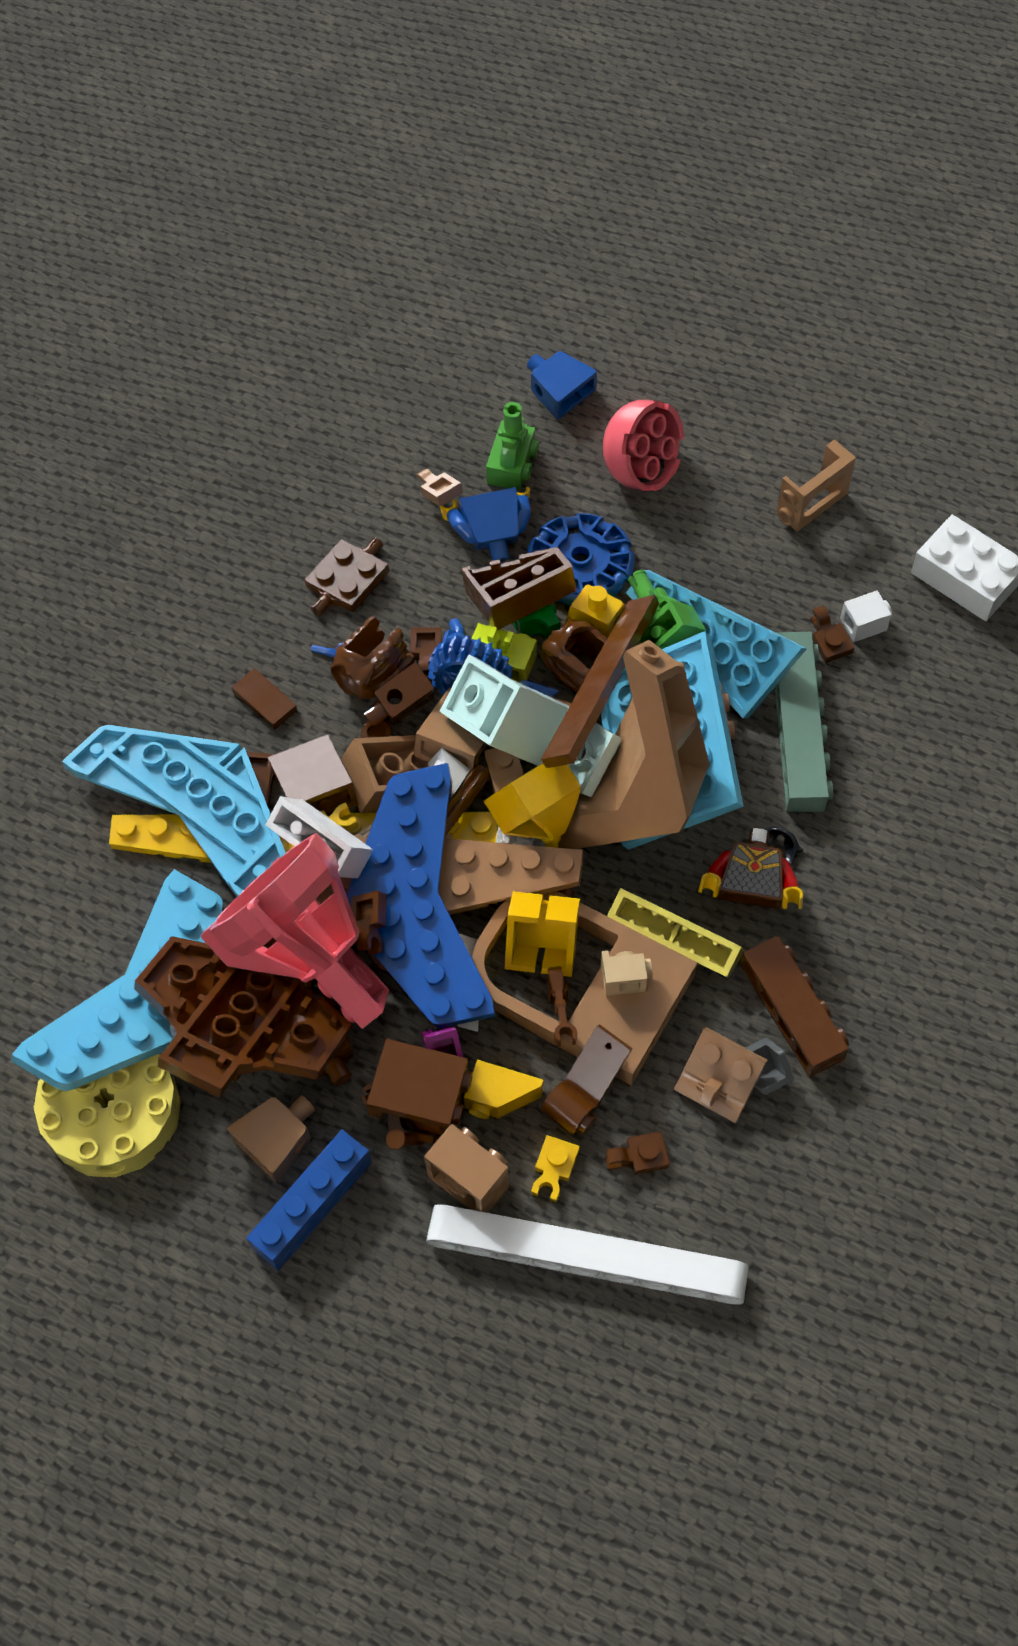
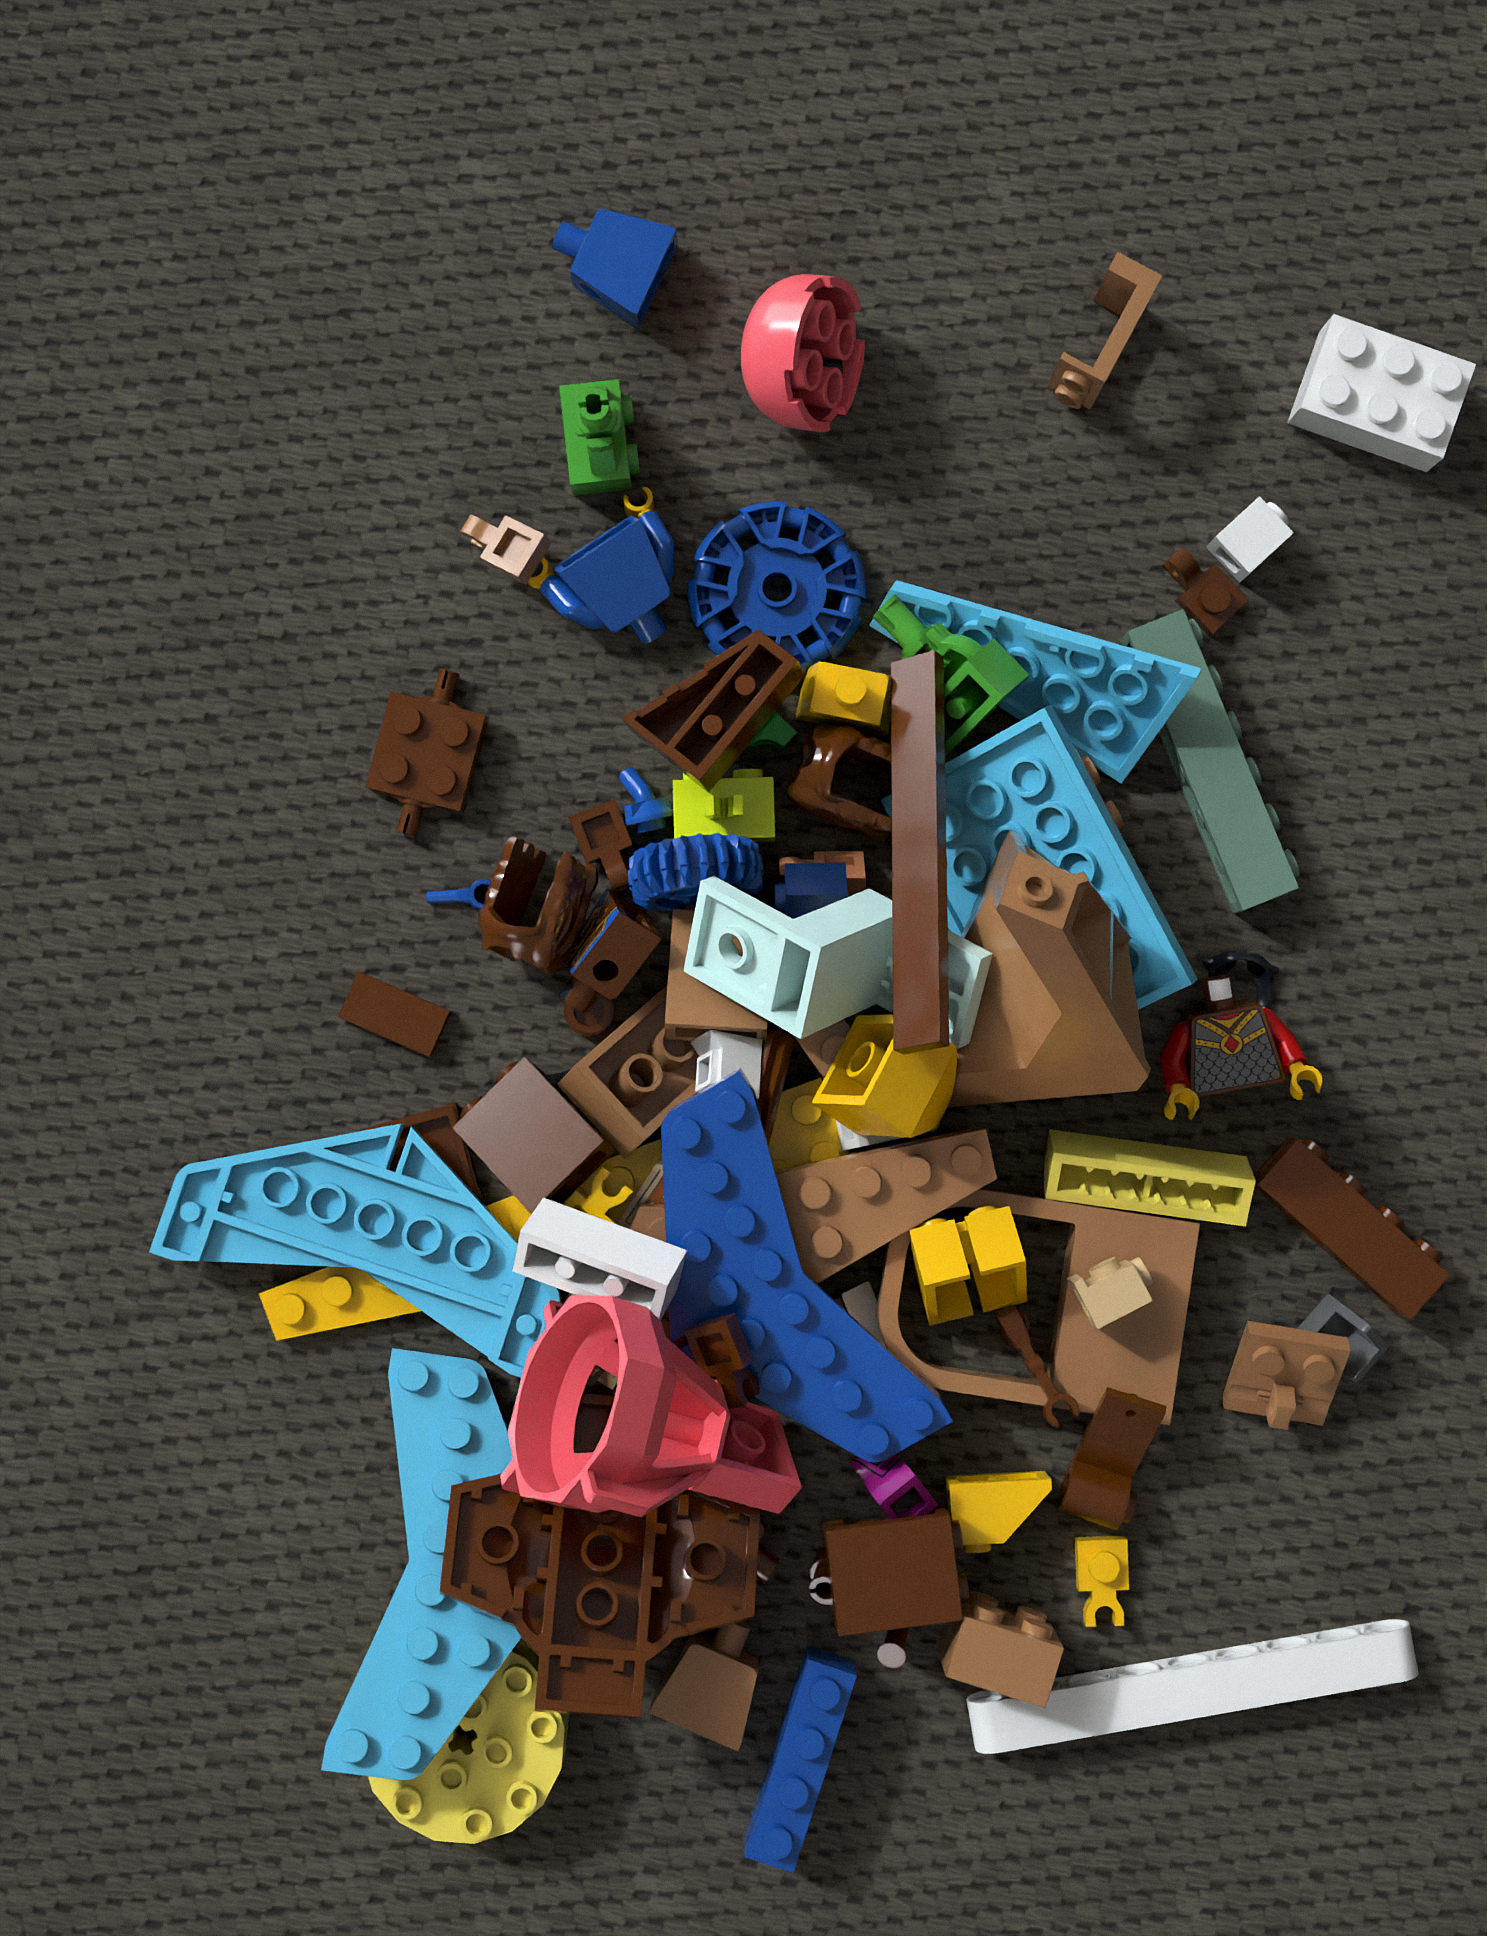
camera: 25 degrees left, 25 degrees up
reddish brown plate [605,1131,670,1175] -> none

